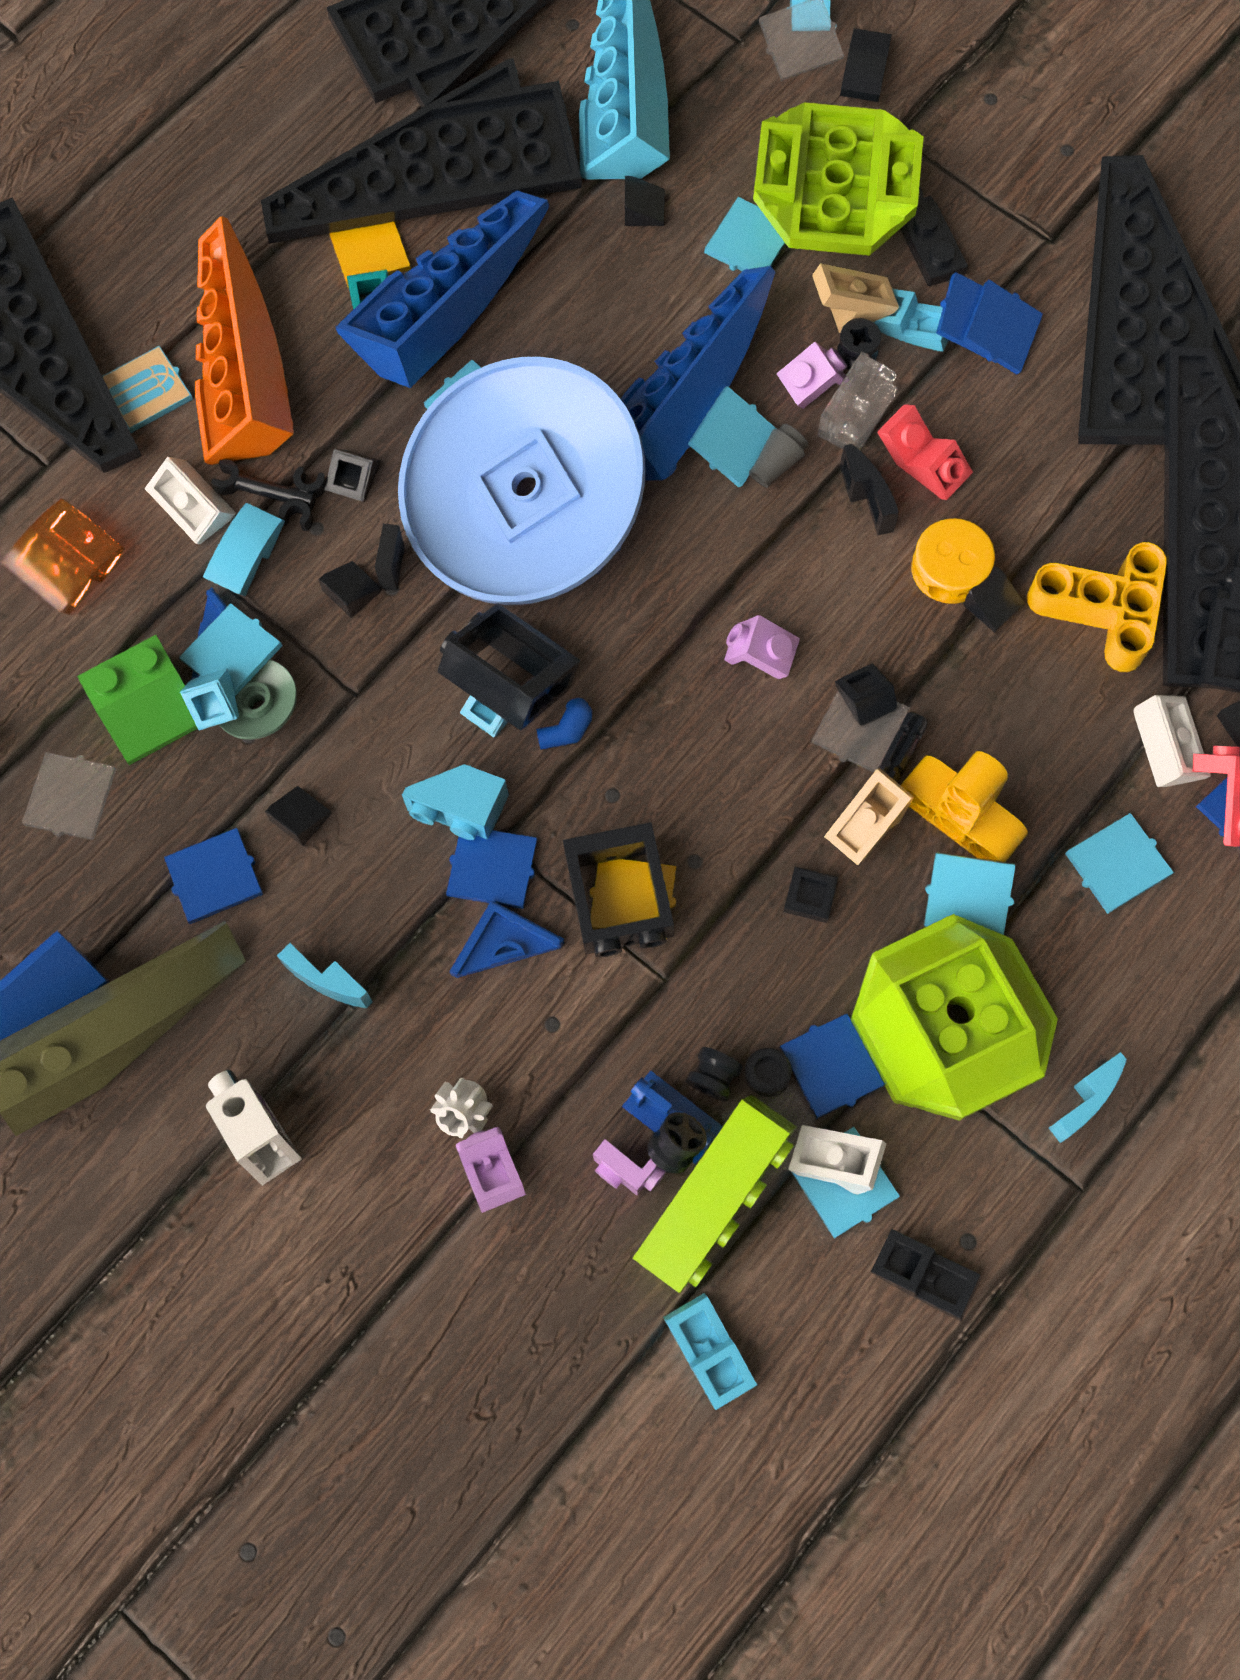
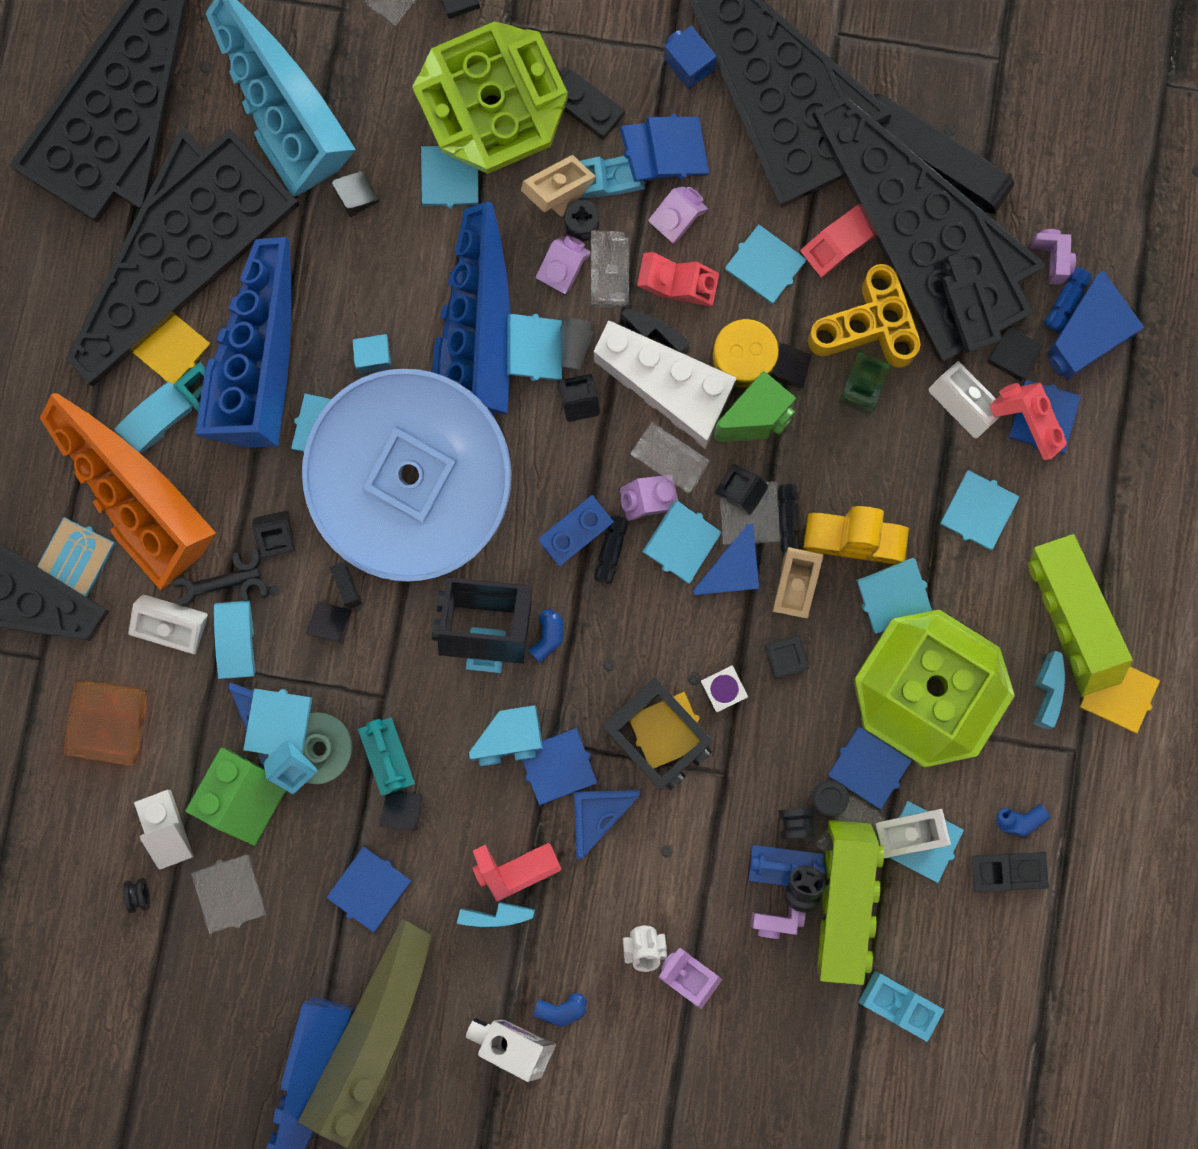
camera: 30 degrees left, 10 degrees up
none -> medium azure slope [114,381,192,454]
none -> white slope [134,790,194,870]
none -> medium azure slope [353,334,392,374]
none -> teal hinge [358,717,415,796]
none -> coral bracket [472,843,561,902]
none -> blue arm [533,993,587,1027]
none -> blue hinge [538,495,614,567]
none -> black slope [558,374,600,422]
none -> white wedge [594,320,736,449]
none -> black axle [594,515,628,584]
none -> clear hinge [630,422,711,494]
none -> medium azure piece [642,500,722,584]
none -> lavender bracket [648,187,708,243]
none -> blue brick [664,26,717,89]
none -> blue tile [693,523,759,595]
none -> tile [700,665,748,713]
none -> bright green slope [713,371,796,442]
none -> medium azure piece [724,224,807,305]
none -> coral slope [800,205,875,277]
none -> clear green slope [838,352,891,415]
none -> blue arm [996,804,1051,837]
none -> lime wedge [1028,534,1133,697]
none -> yellow piece [1079,667,1160,734]

